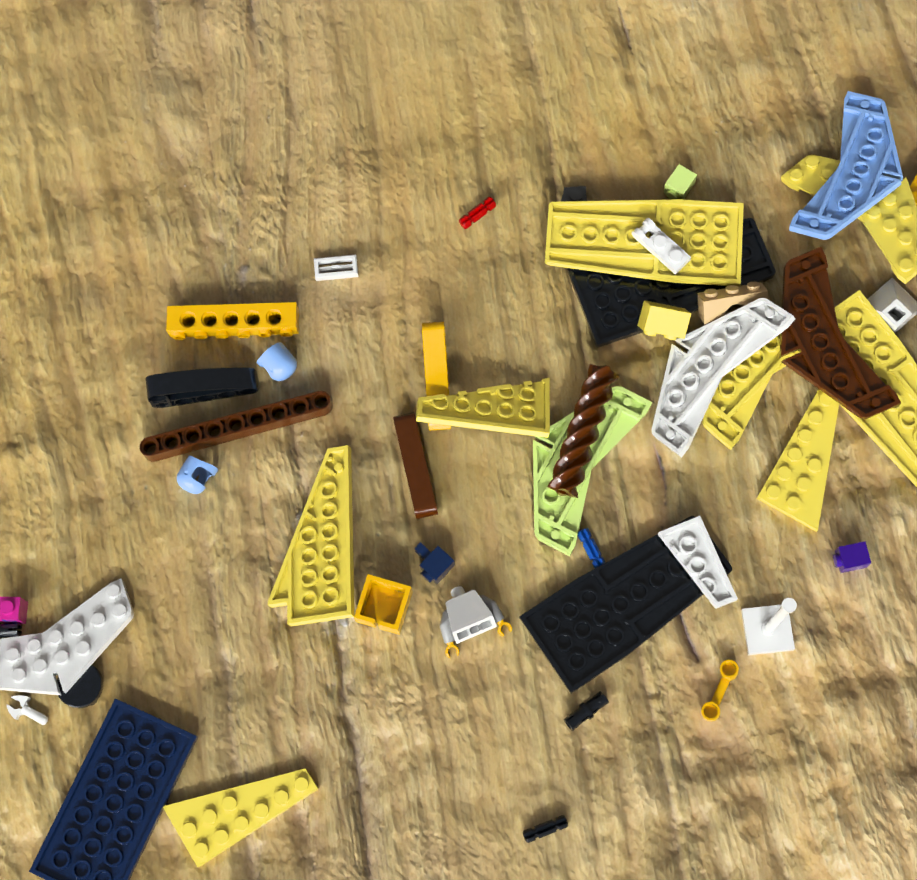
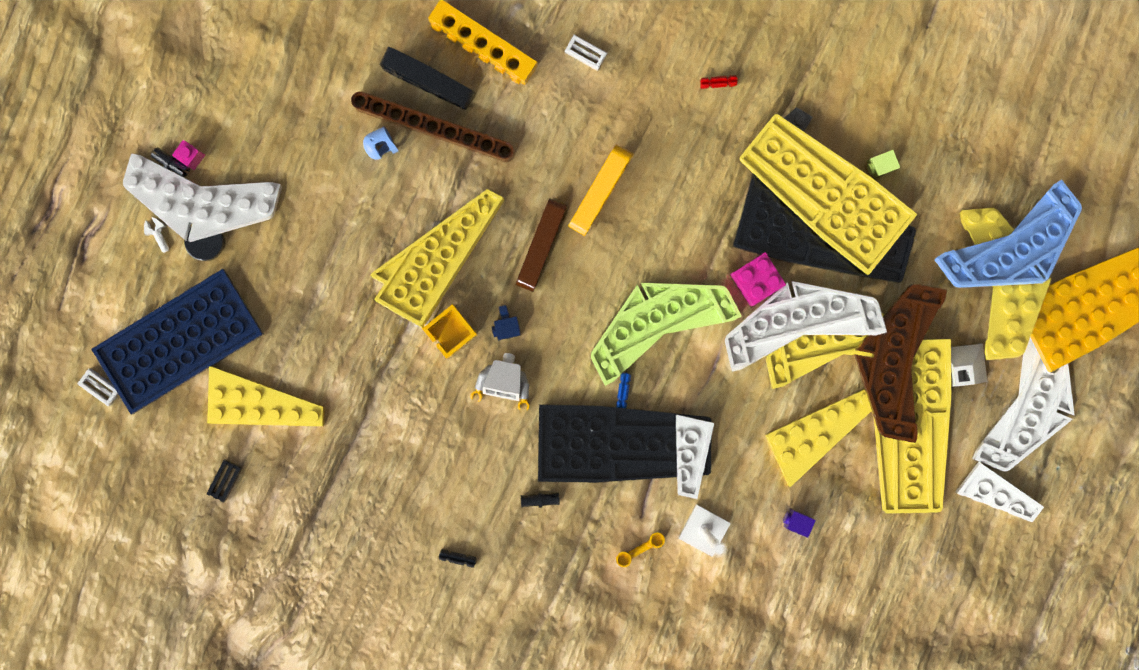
camera: 25 degrees right, 15 degrees up
light blue helmet [256,342,297,381] -> none
light yellow wing [416,378,550,438] -> none
reddish brown piece [547,364,620,498] -> none
white plate [632,218,691,275] -> none
light yellow brick [637,300,691,340] -> none
tan arch [697,282,768,325] -> none
none -> dark pink brick [730,252,786,307]

